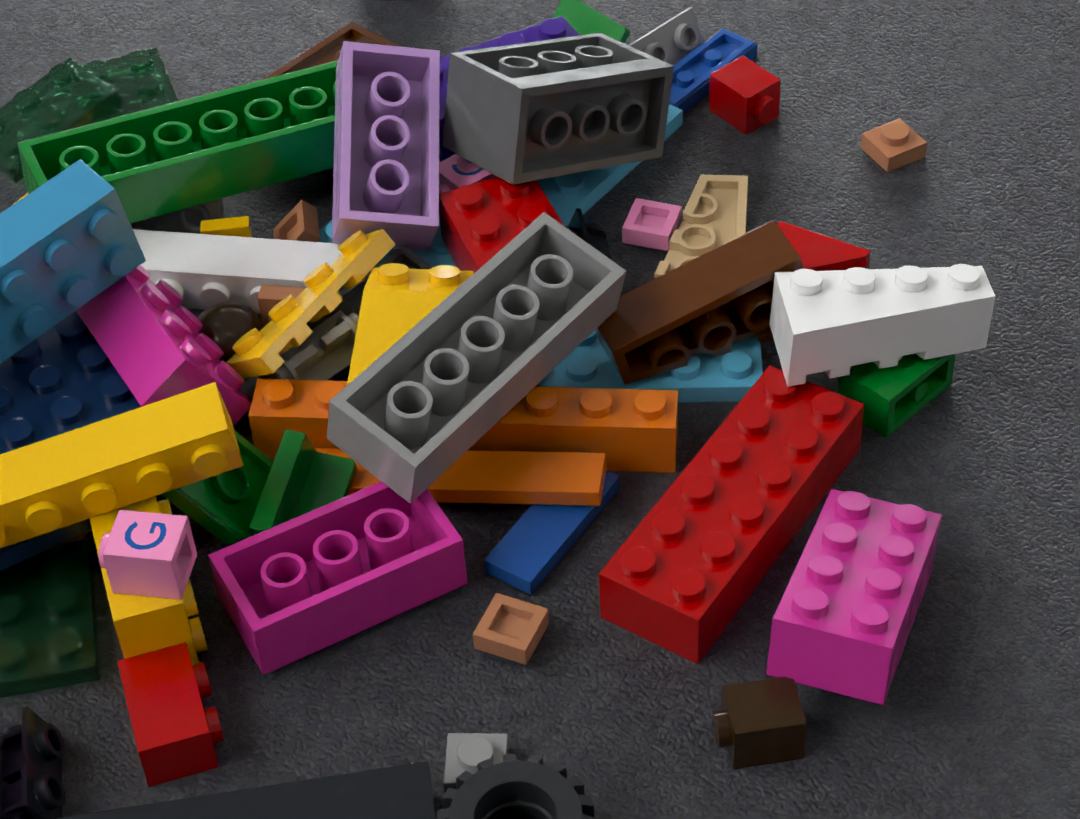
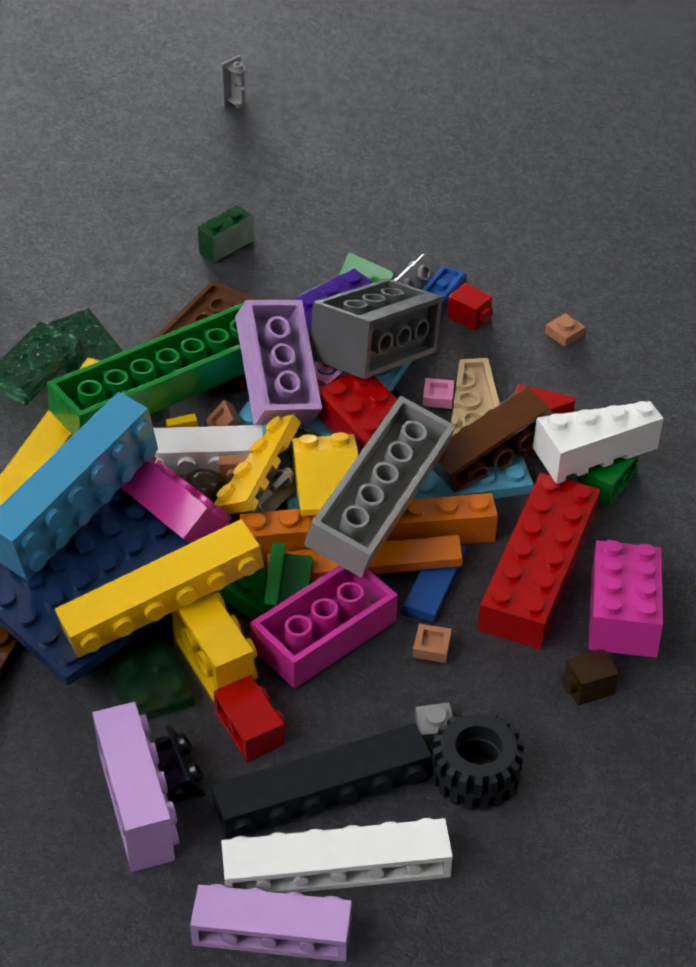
camera: 15 degrees left, 0 degrees up
bright pink brick [99,510,197,600] -> none

